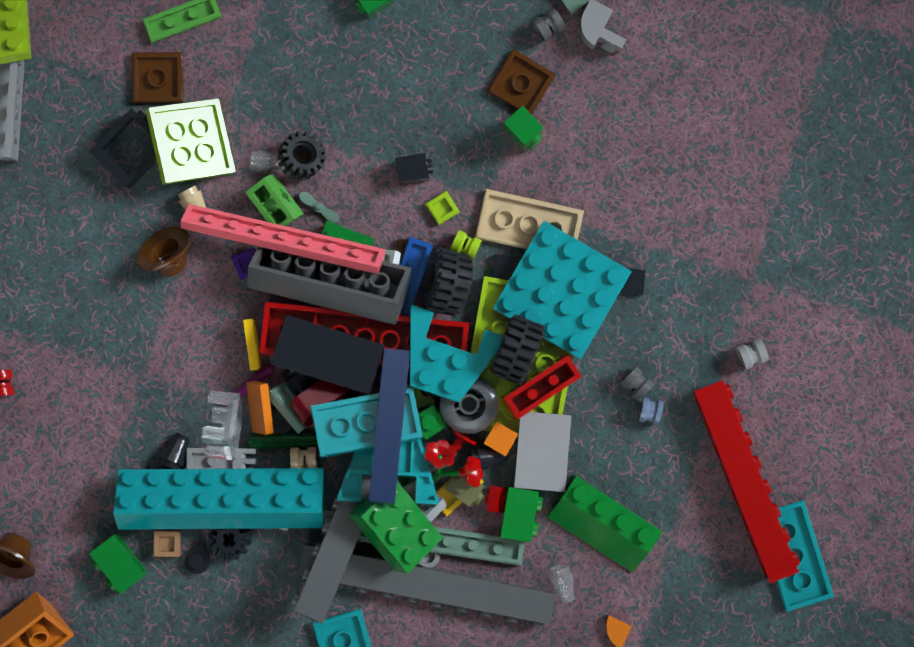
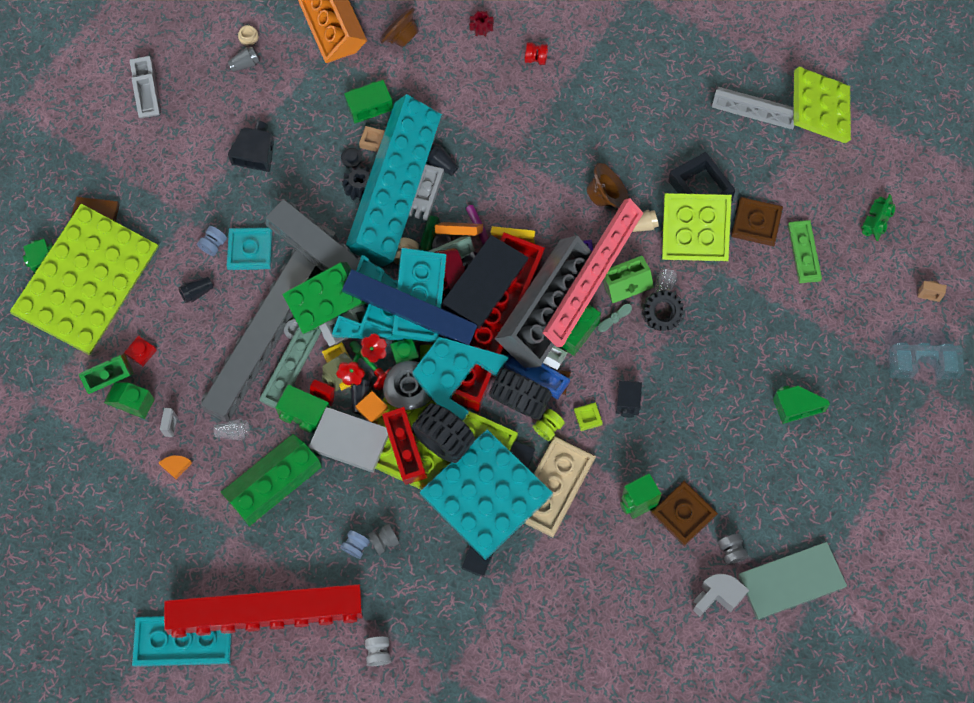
camera: 115 degrees right, 20 degrees down
clear panel [201,391,243,461] -> none

